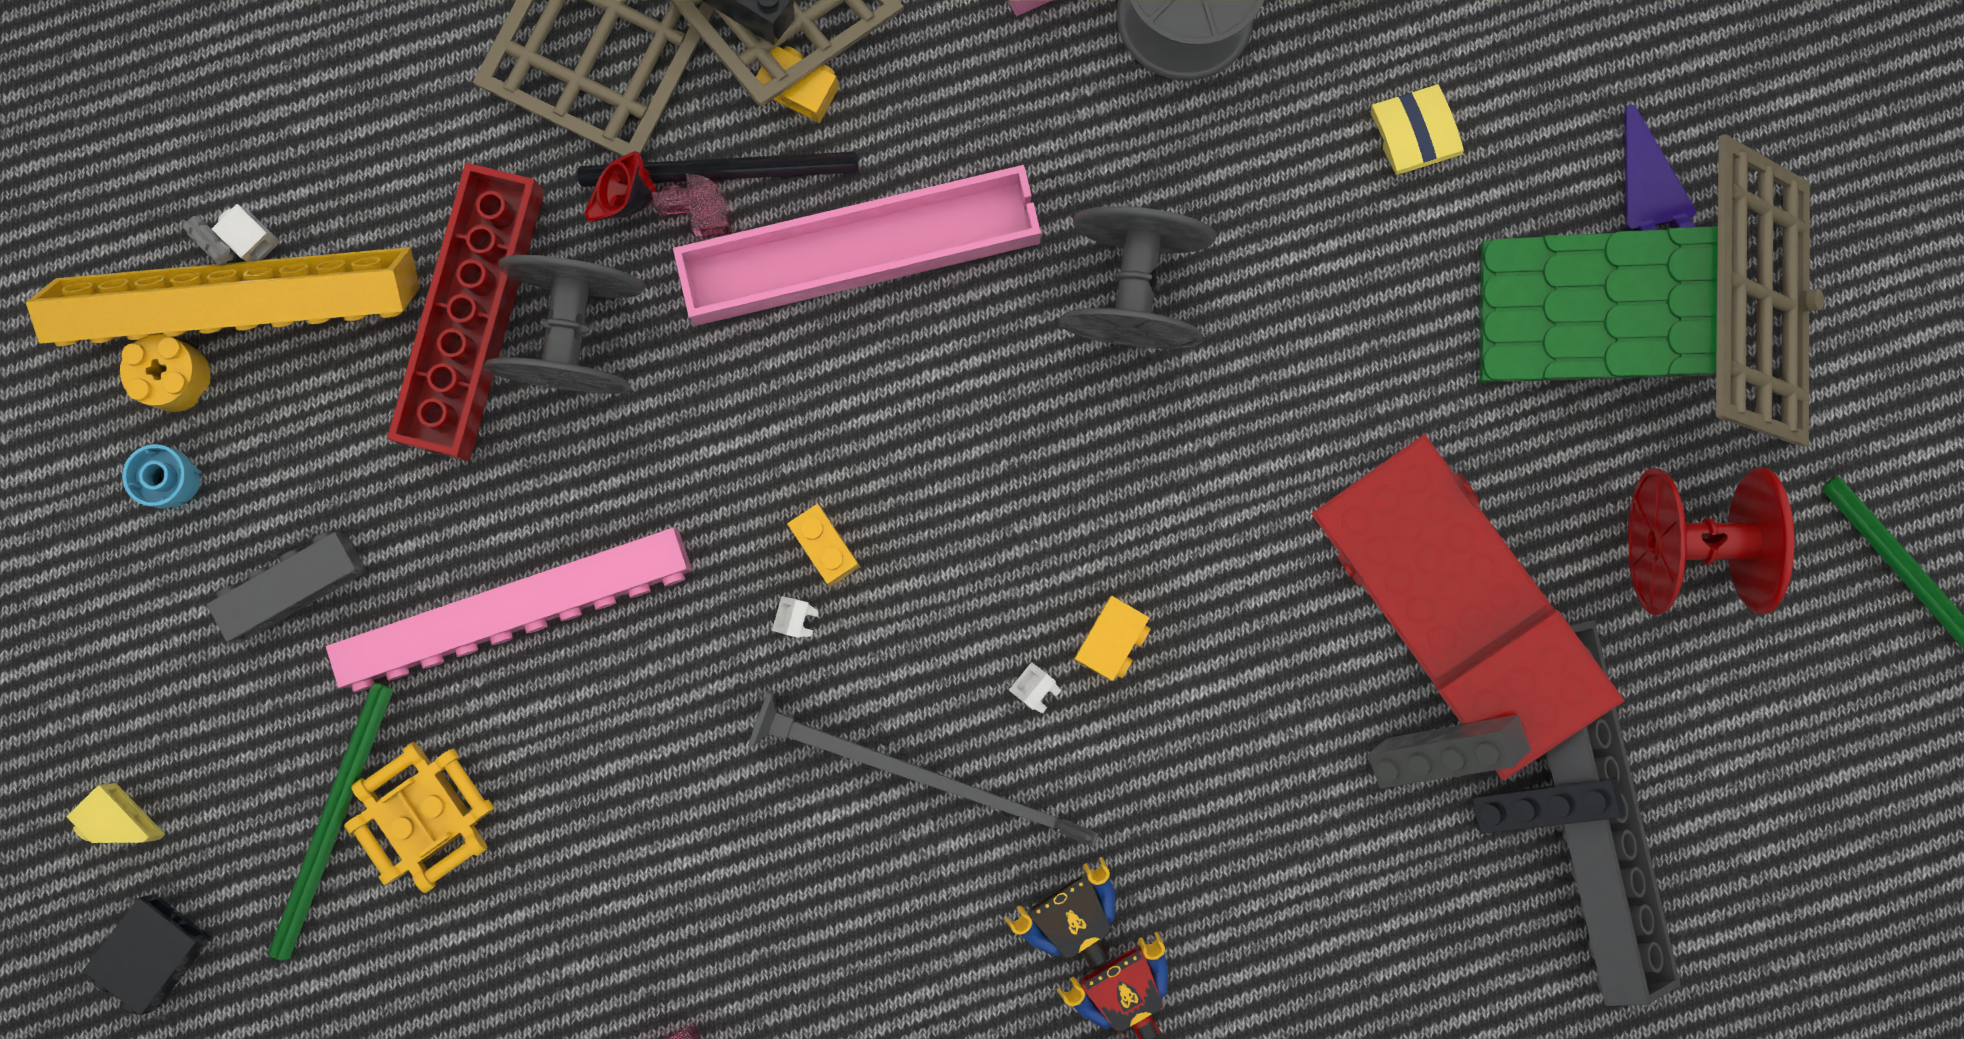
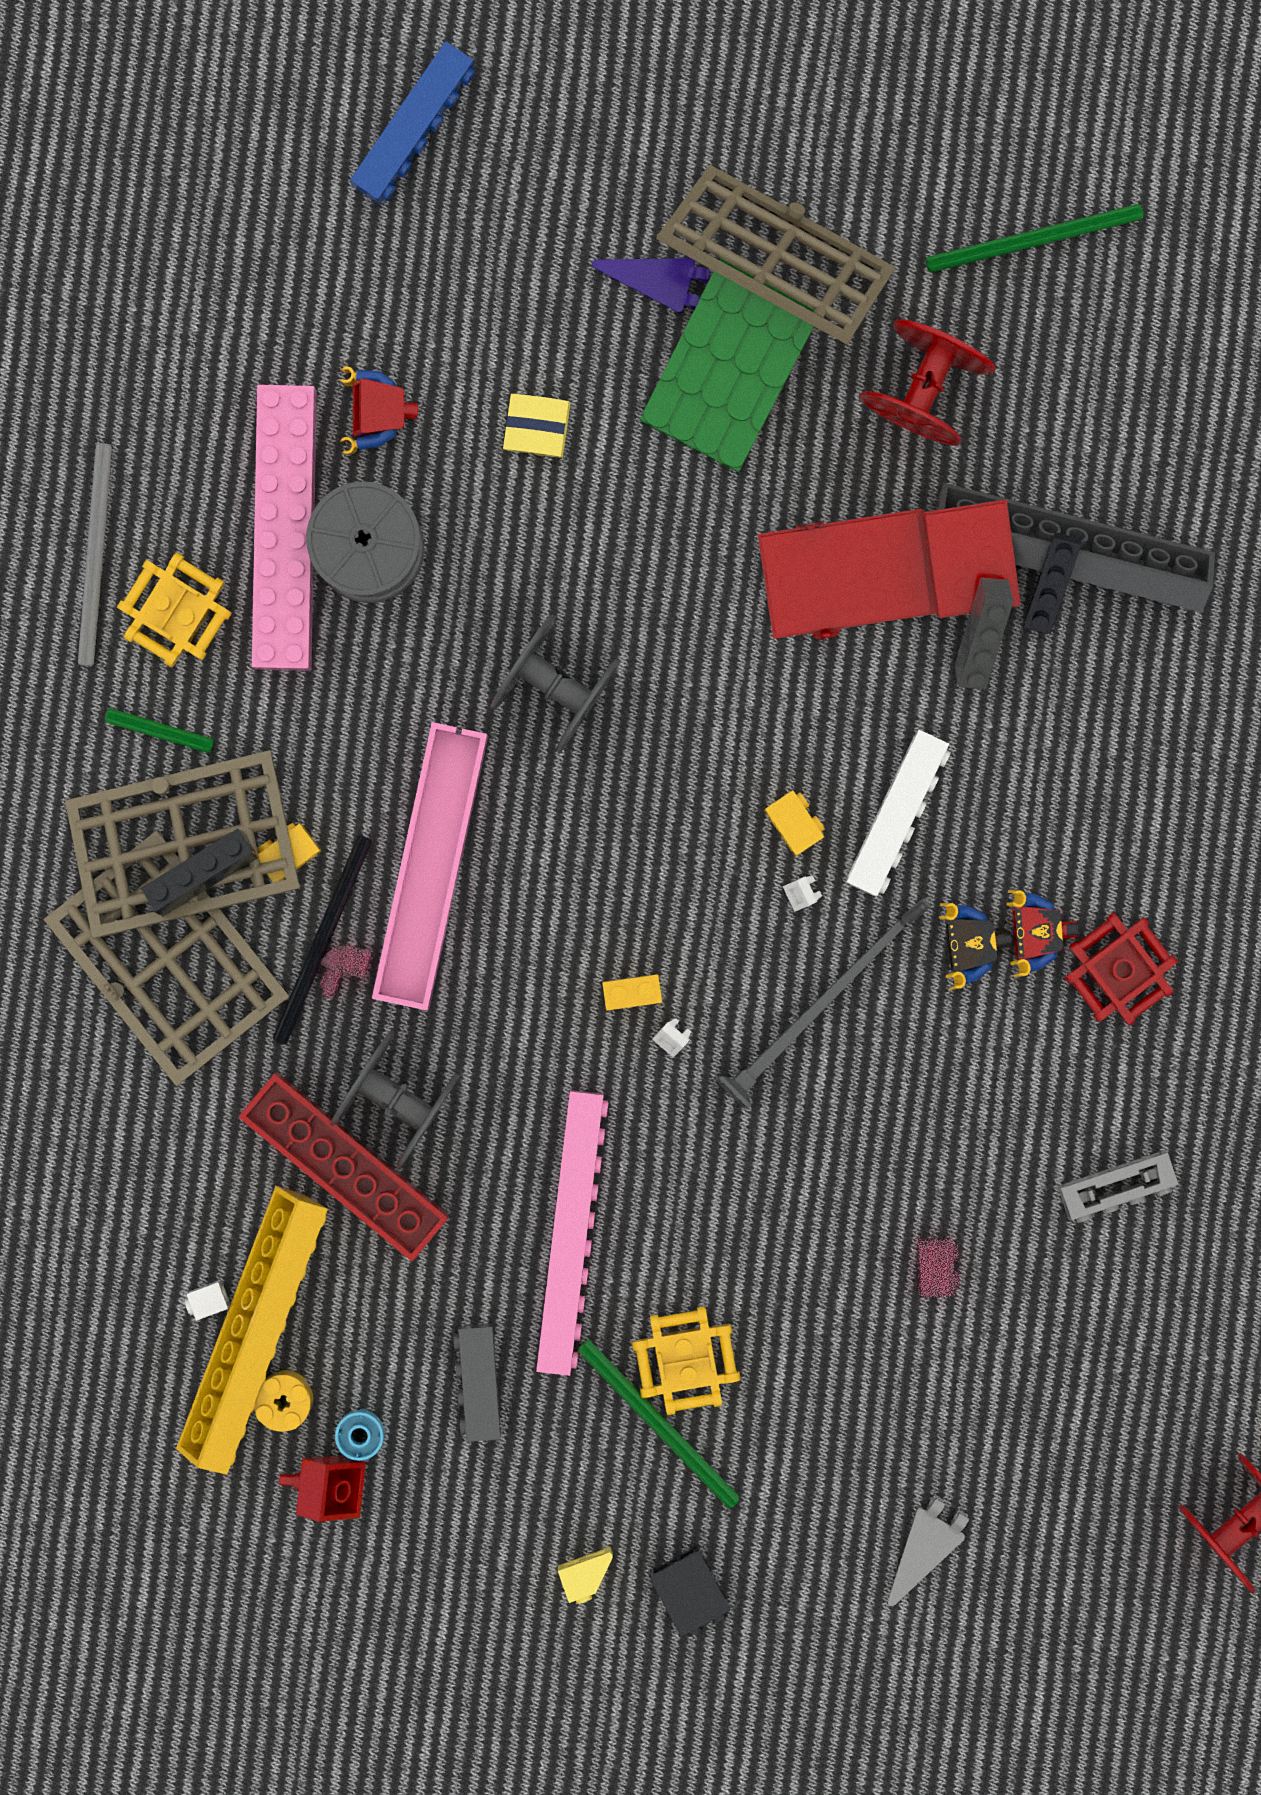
camera: 65 degrees left, 5 degrees up
light grey axle [183,216,234,265] -> none
red hat [584,151,656,222] -> none
none -> red piece [279,1455,366,1522]
none -> white brick [845,730,951,897]

